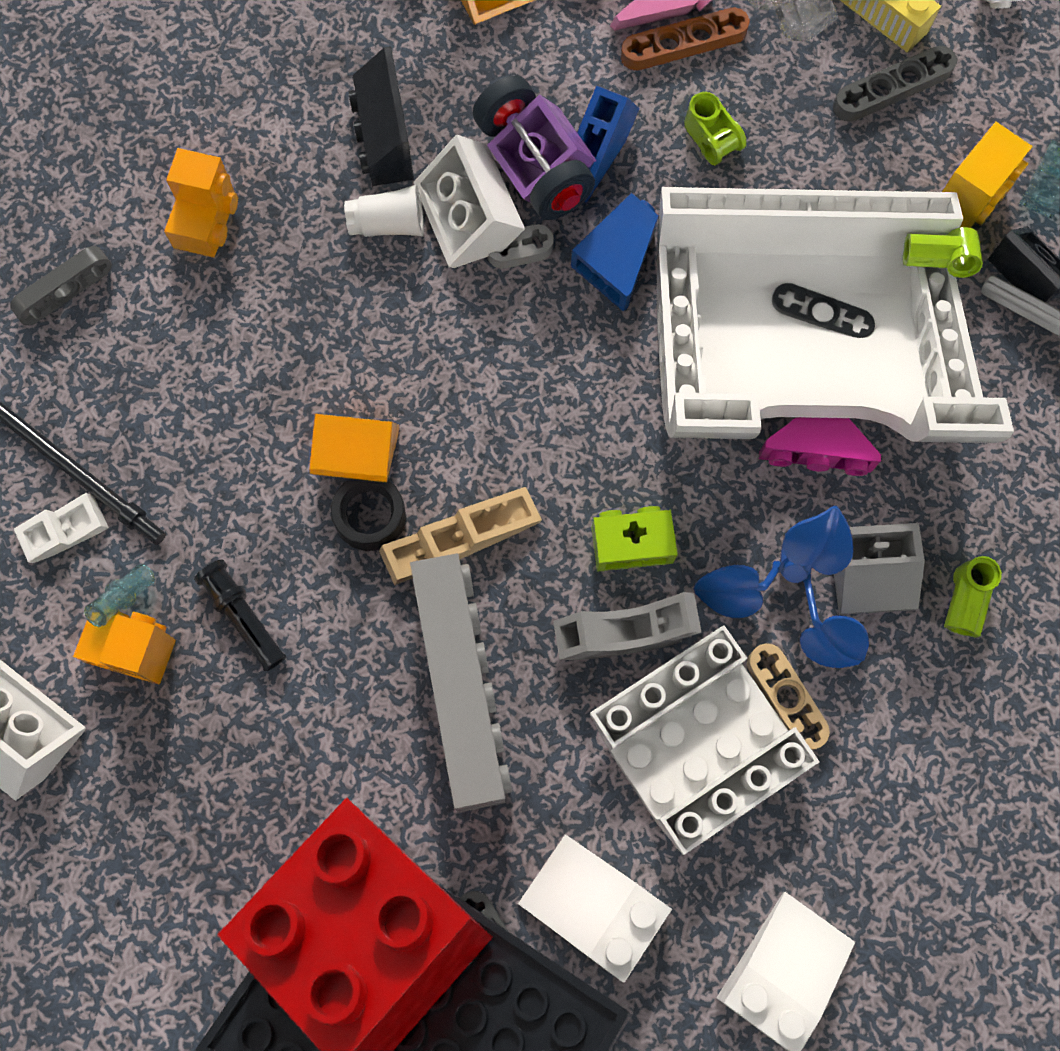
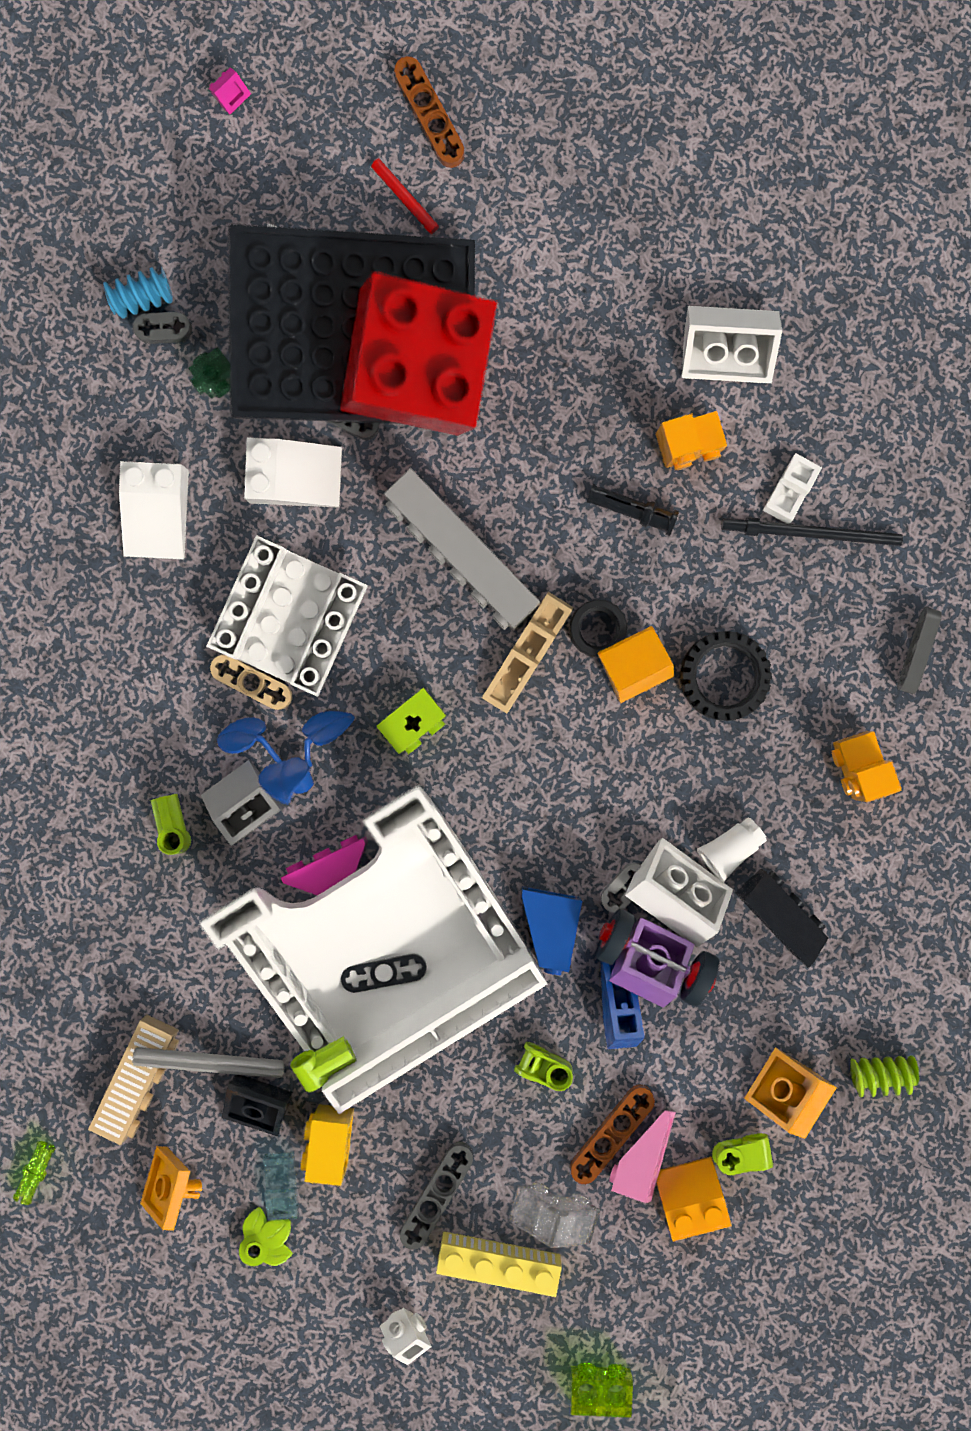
camera: 150 degrees right, 15 degrees up
clear light blue pin [84,564,155,627] -> none
light grey arch [553,592,701,660] -> none
none -> black tyre [680,631,772,721]

